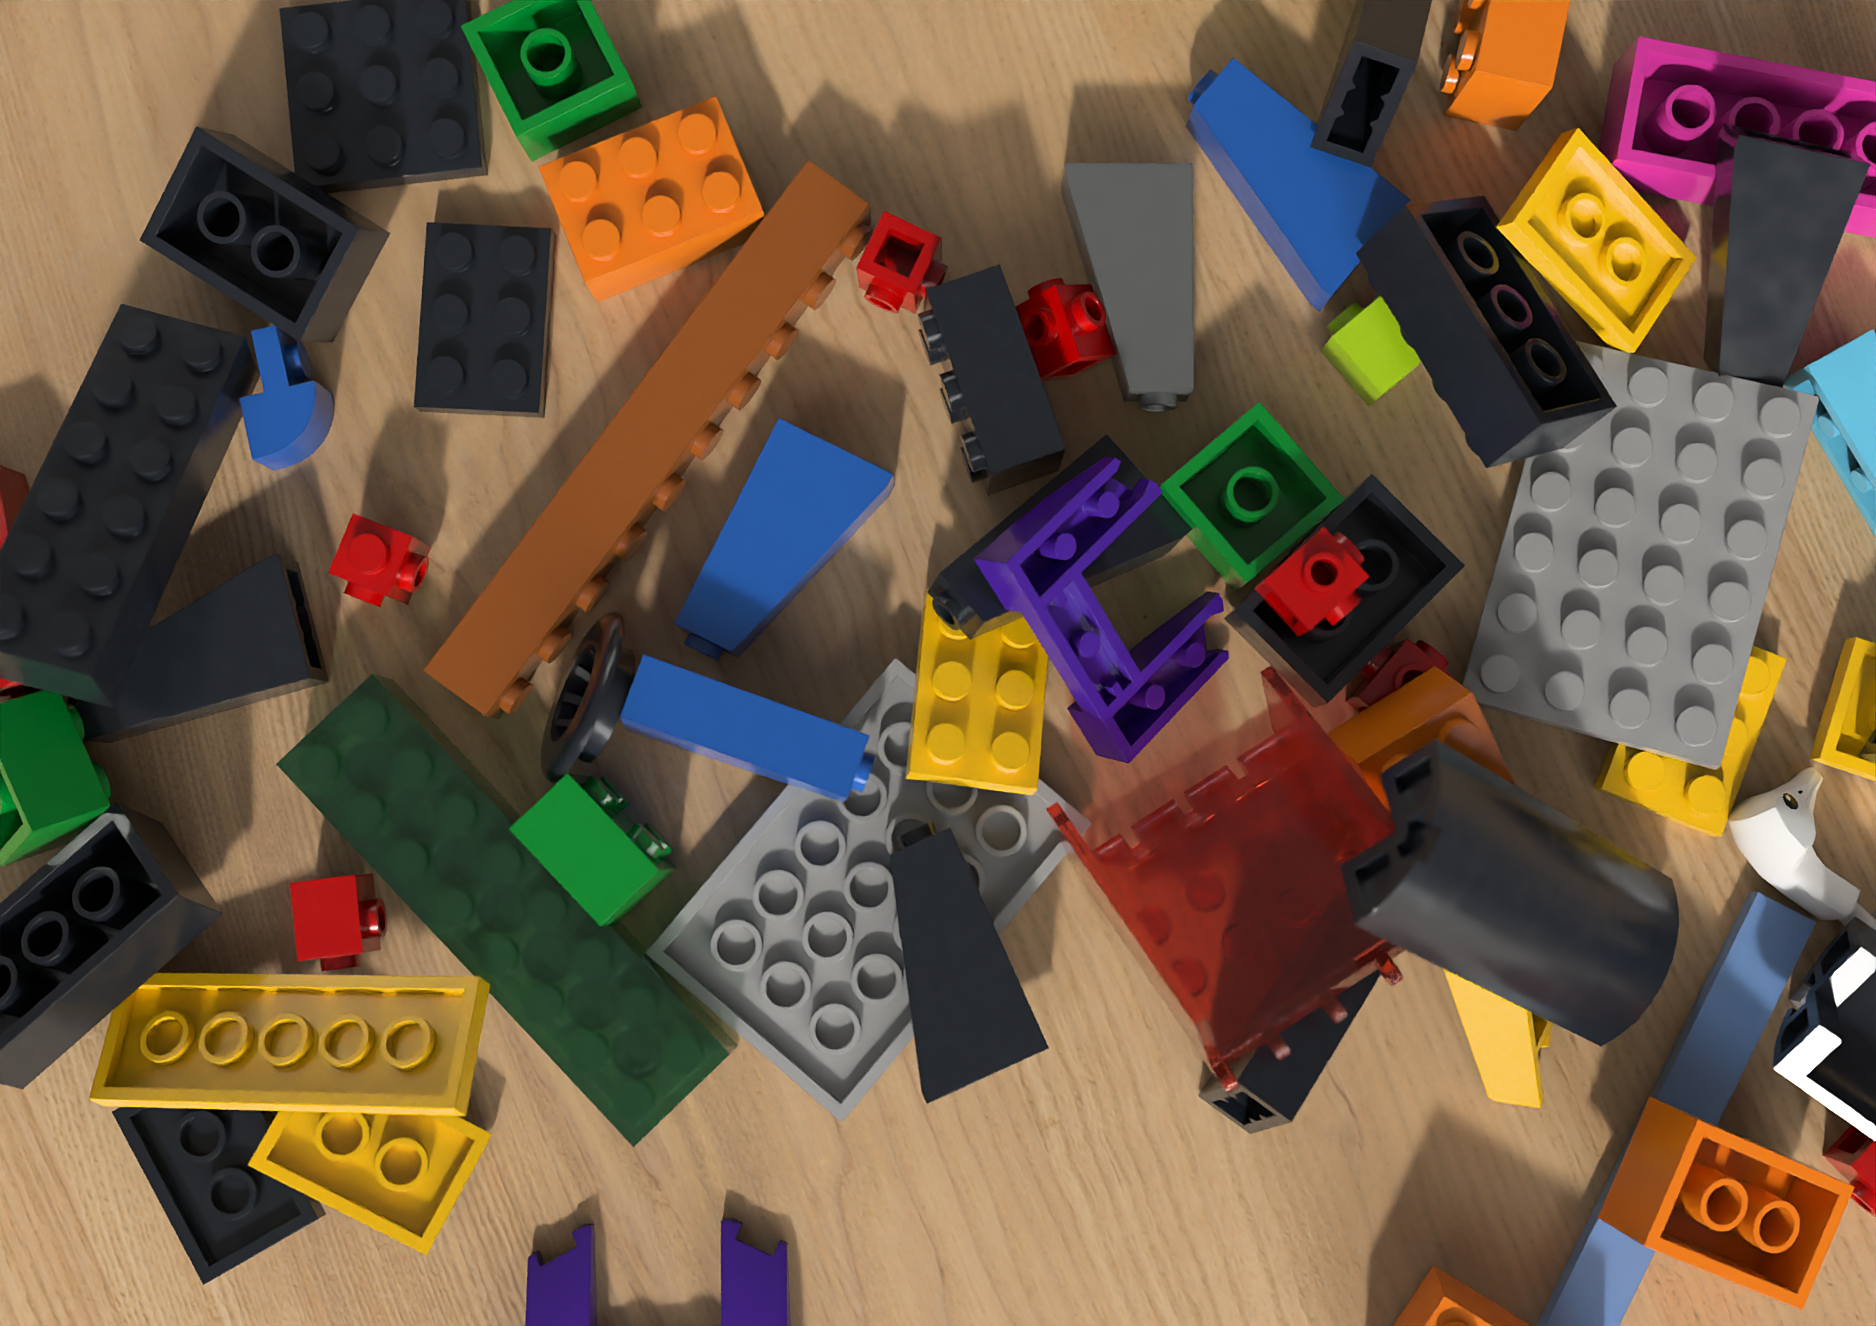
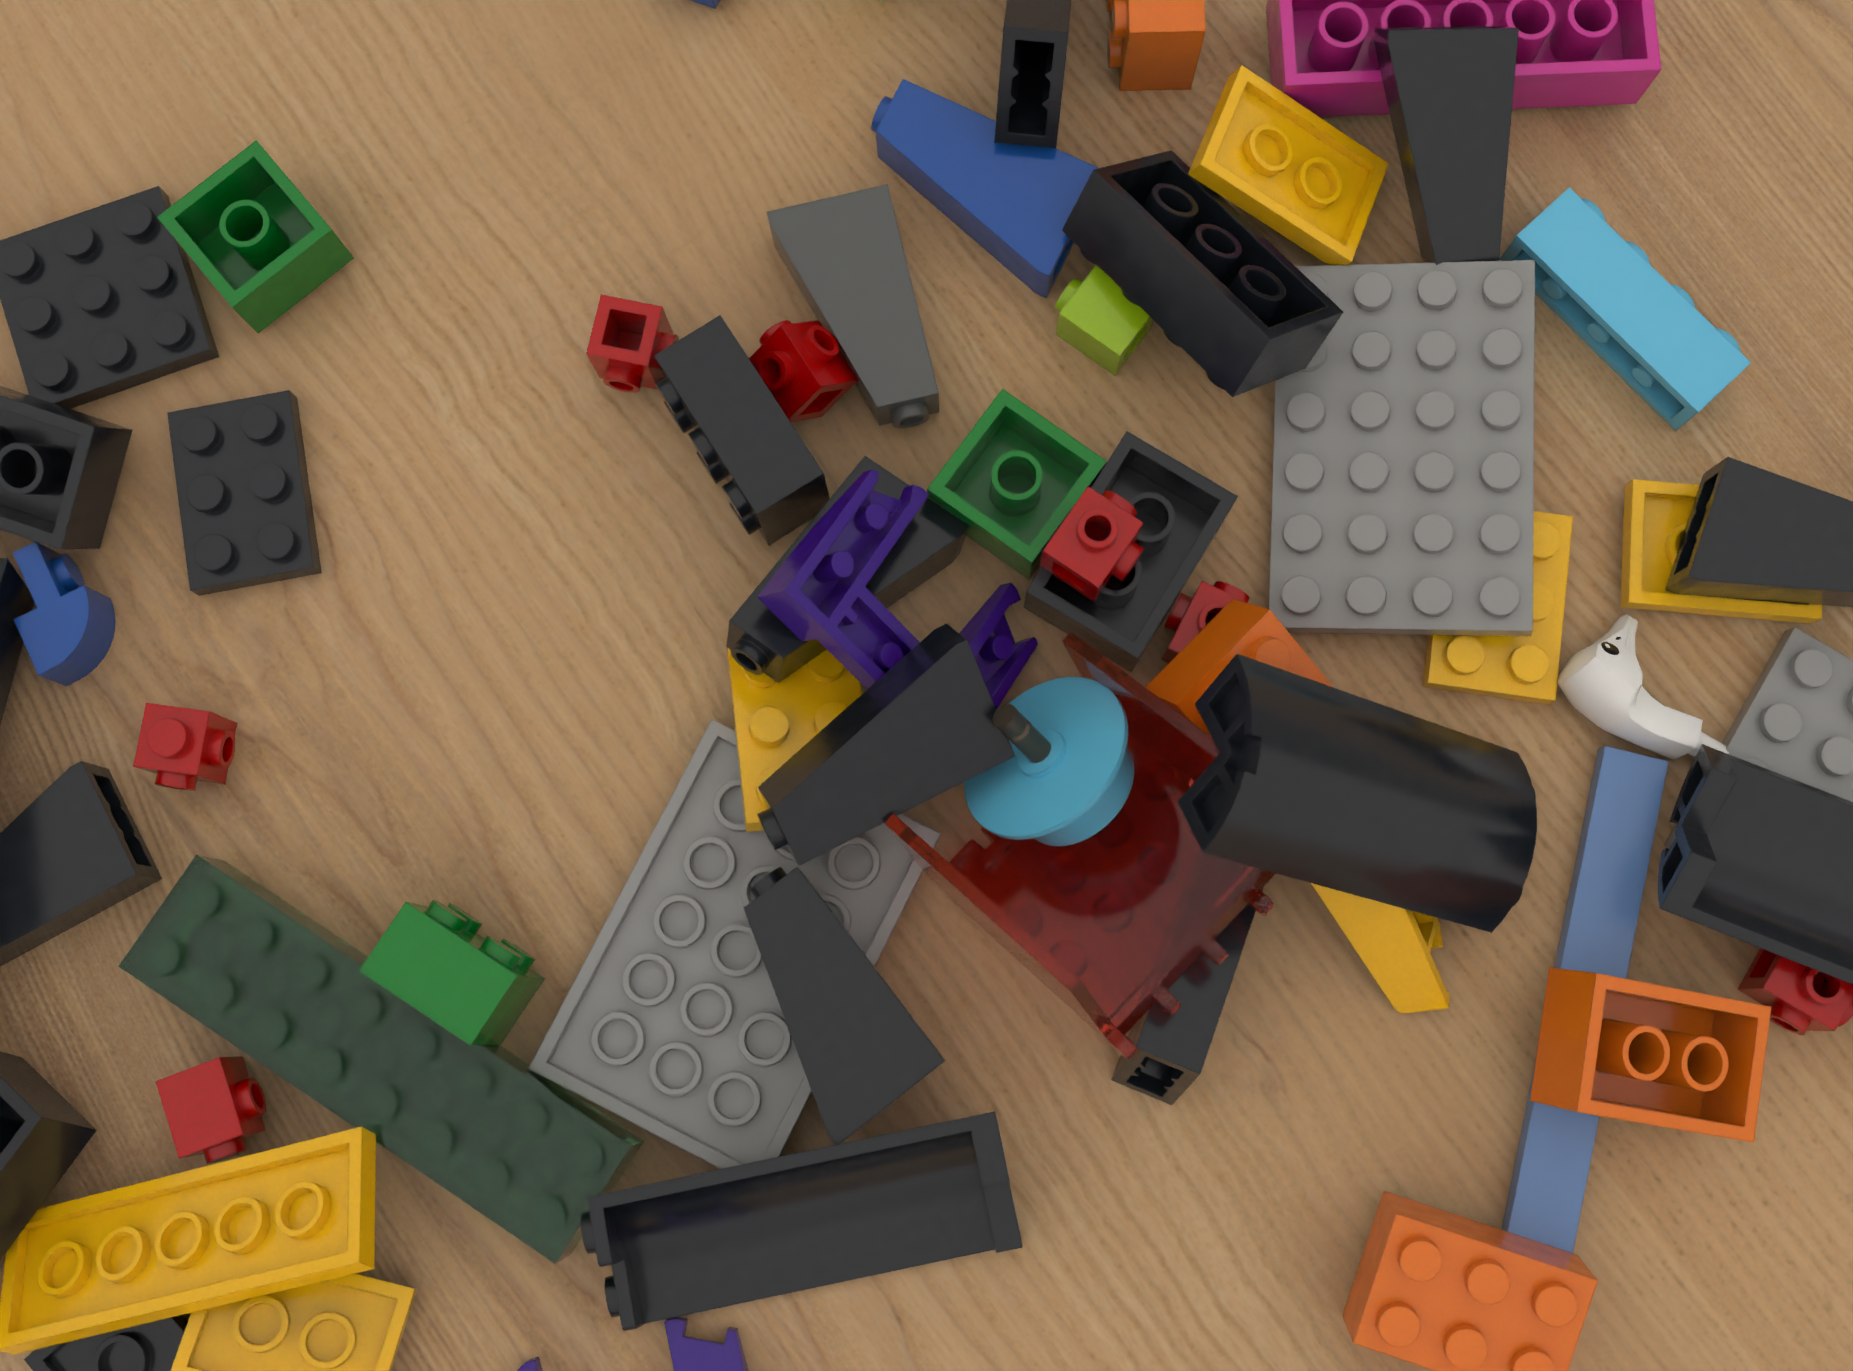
camera: 10 degrees left, 5 degrees down
dark orange brick [423,160,873,719] -> none
orange brick [538,96,765,302] -> none
black wheel [541,612,635,783] -> none
blue slope [620,654,876,802] -> none
blue slope [674,418,895,661] -> none
none -> black cylinder [581,1111,1023,1331]
none -> black slope [757,623,1015,866]
none -> medium azure piece [964,677,1134,846]

